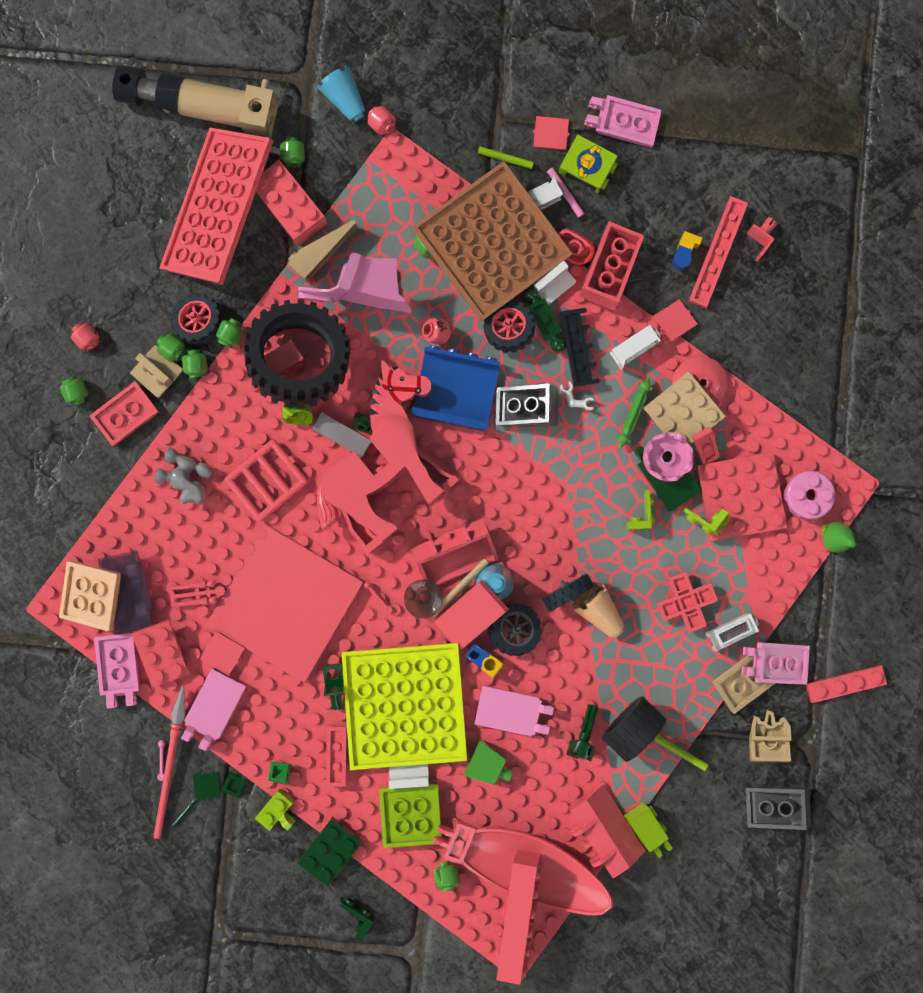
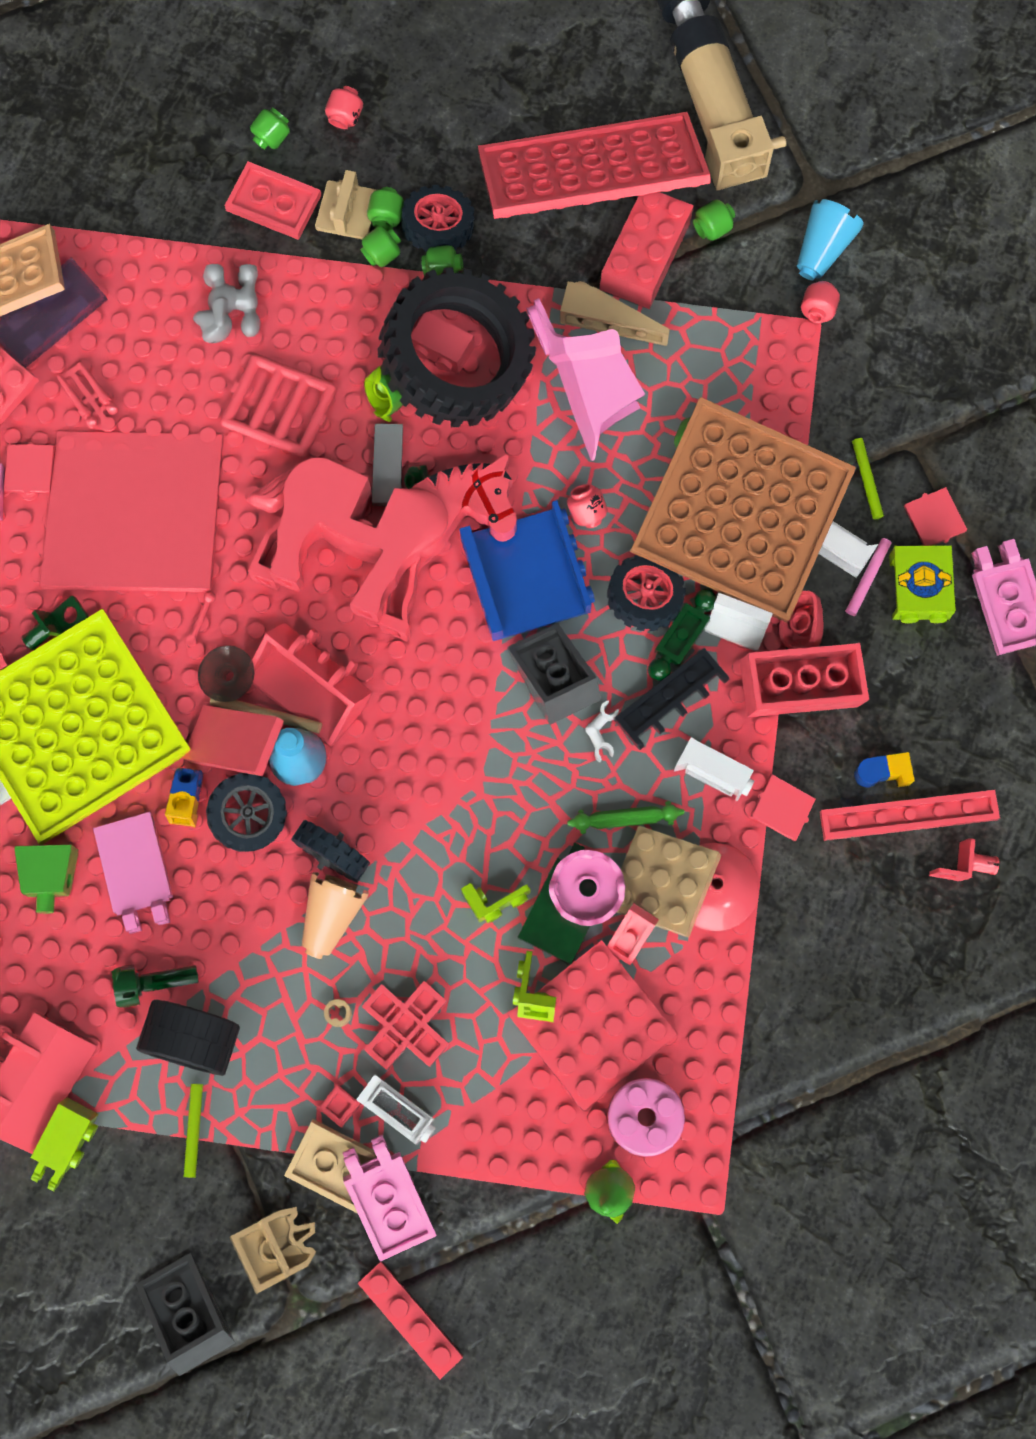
camera: 65 degrees right, 10 degrees down
none -> coral tile [318,1084,361,1128]
none -> tan bush [324,999,352,1027]

